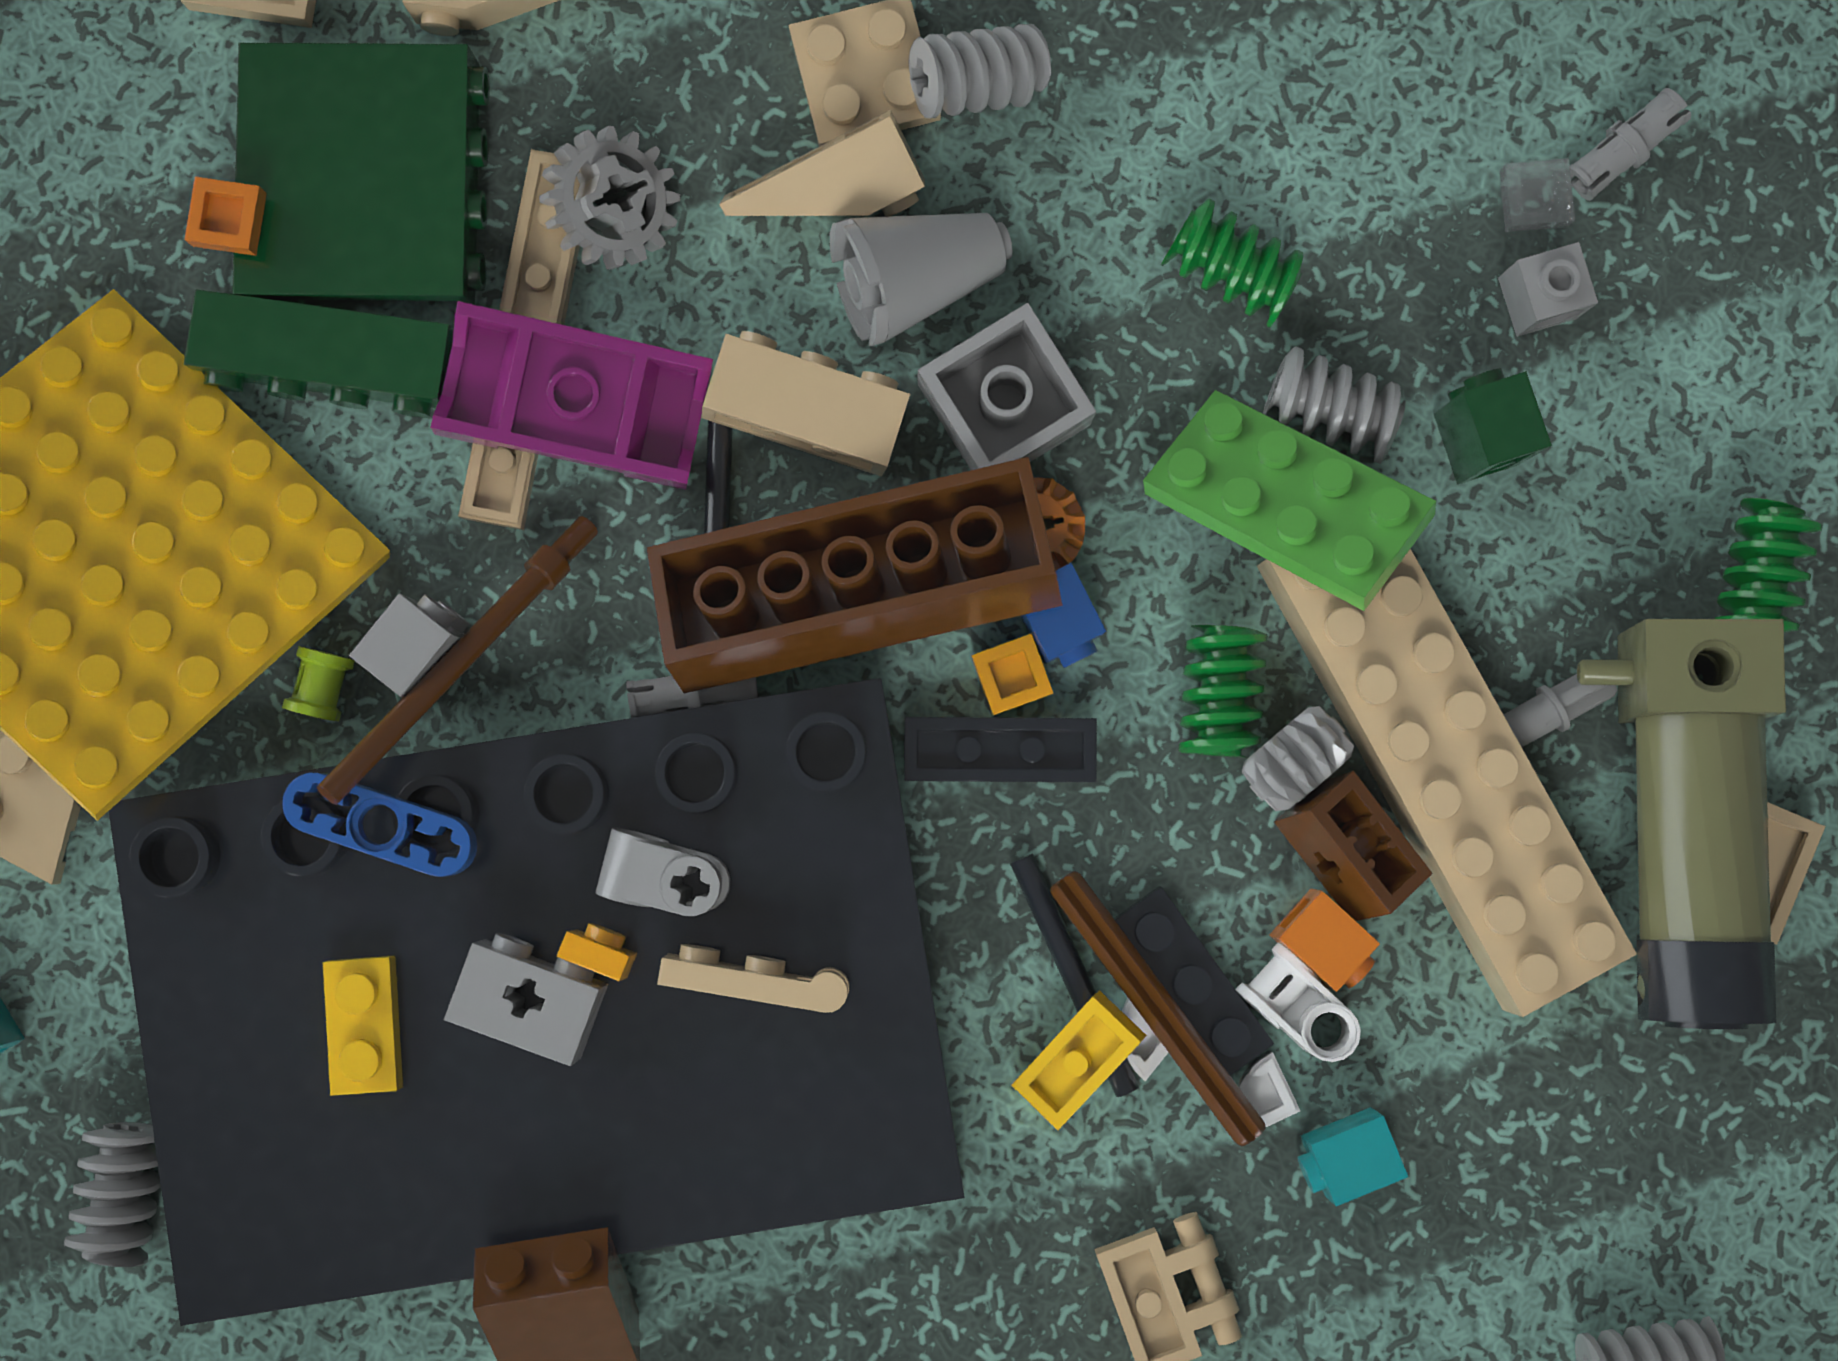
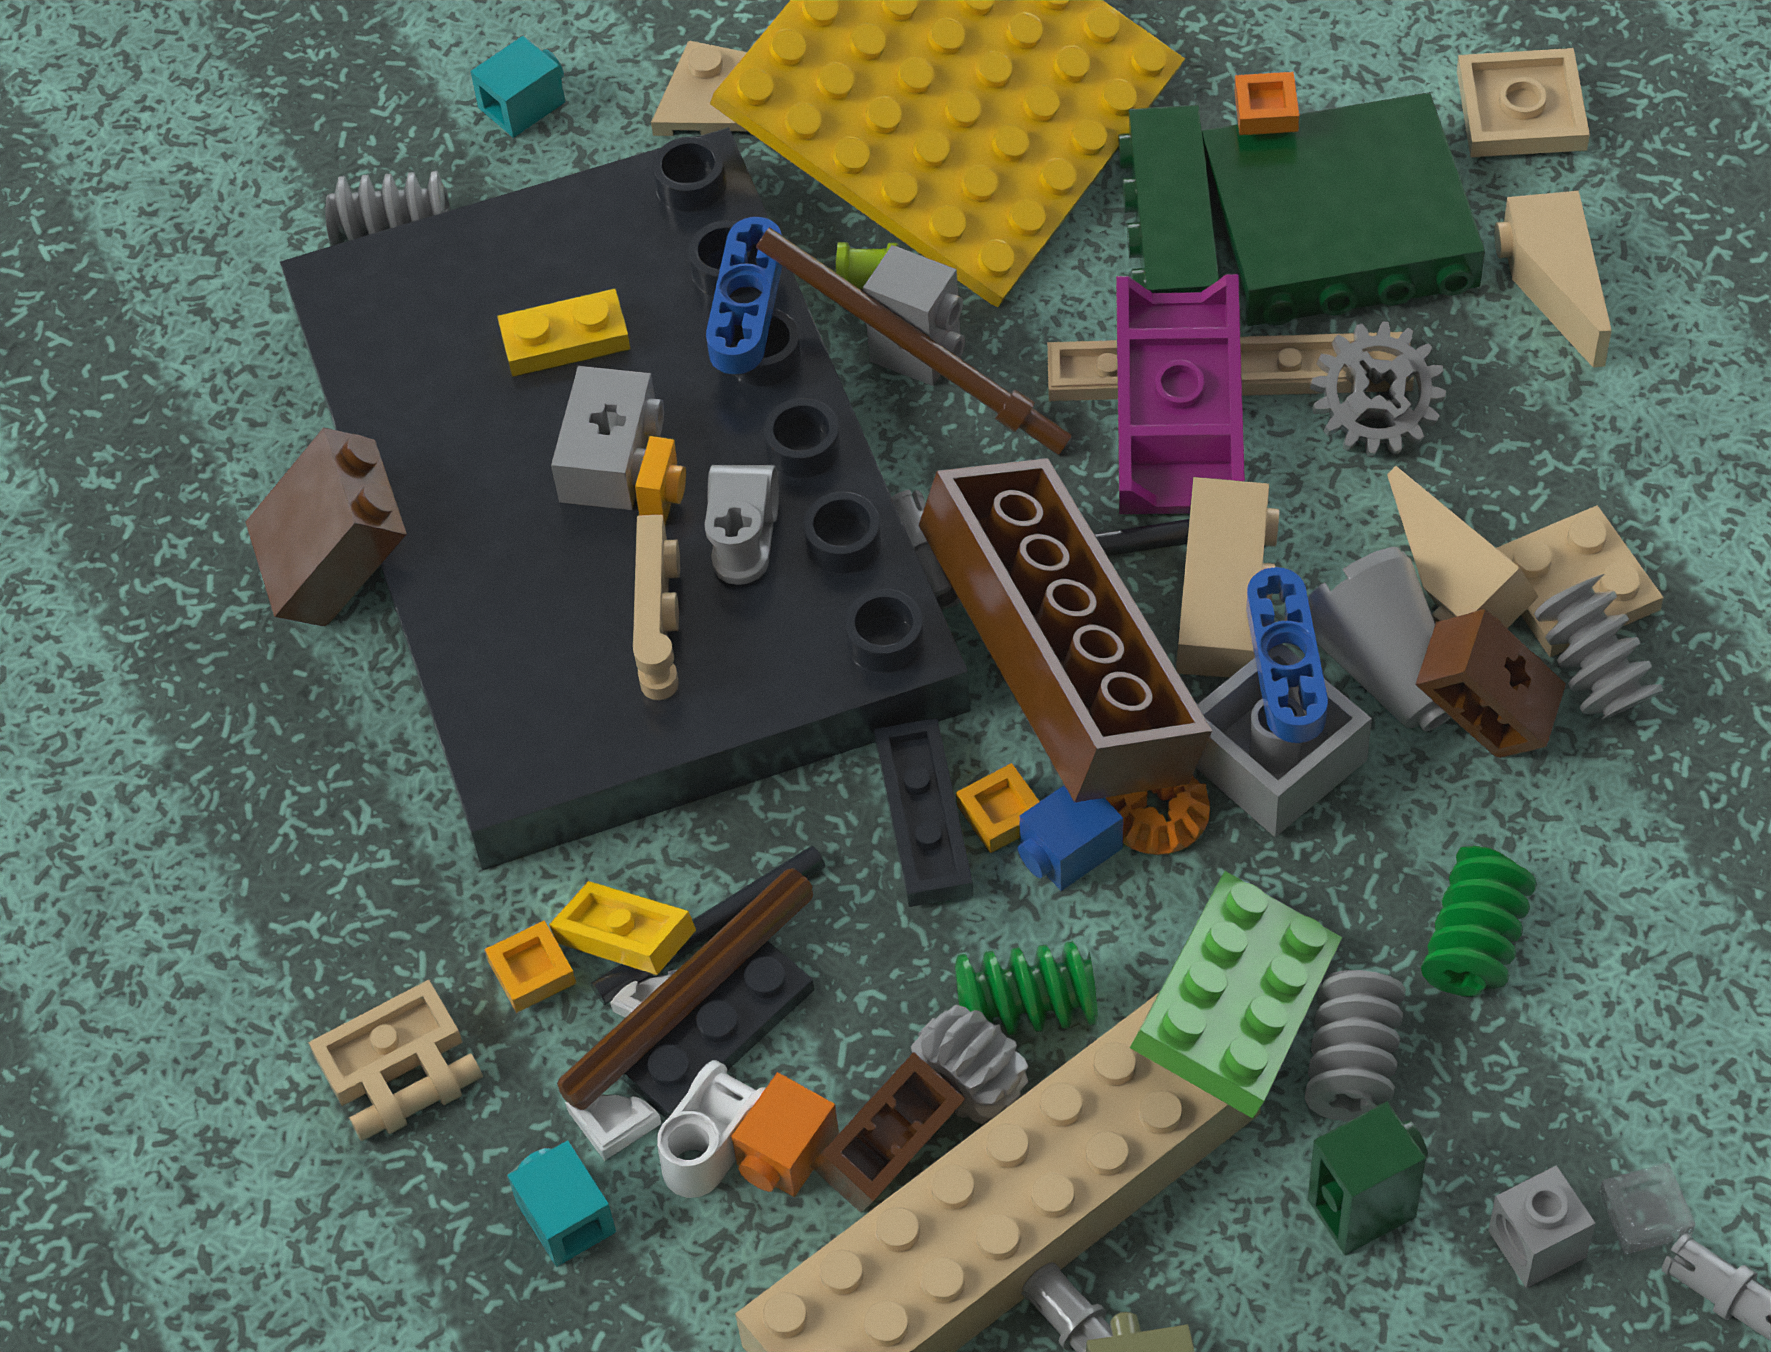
camera: 85 degrees right, 30 degrees down
none -> light orange plate [485,920,576,1013]
none -> blue beam [1246,567,1328,743]
none -> reddish brown brick [1415,609,1566,758]

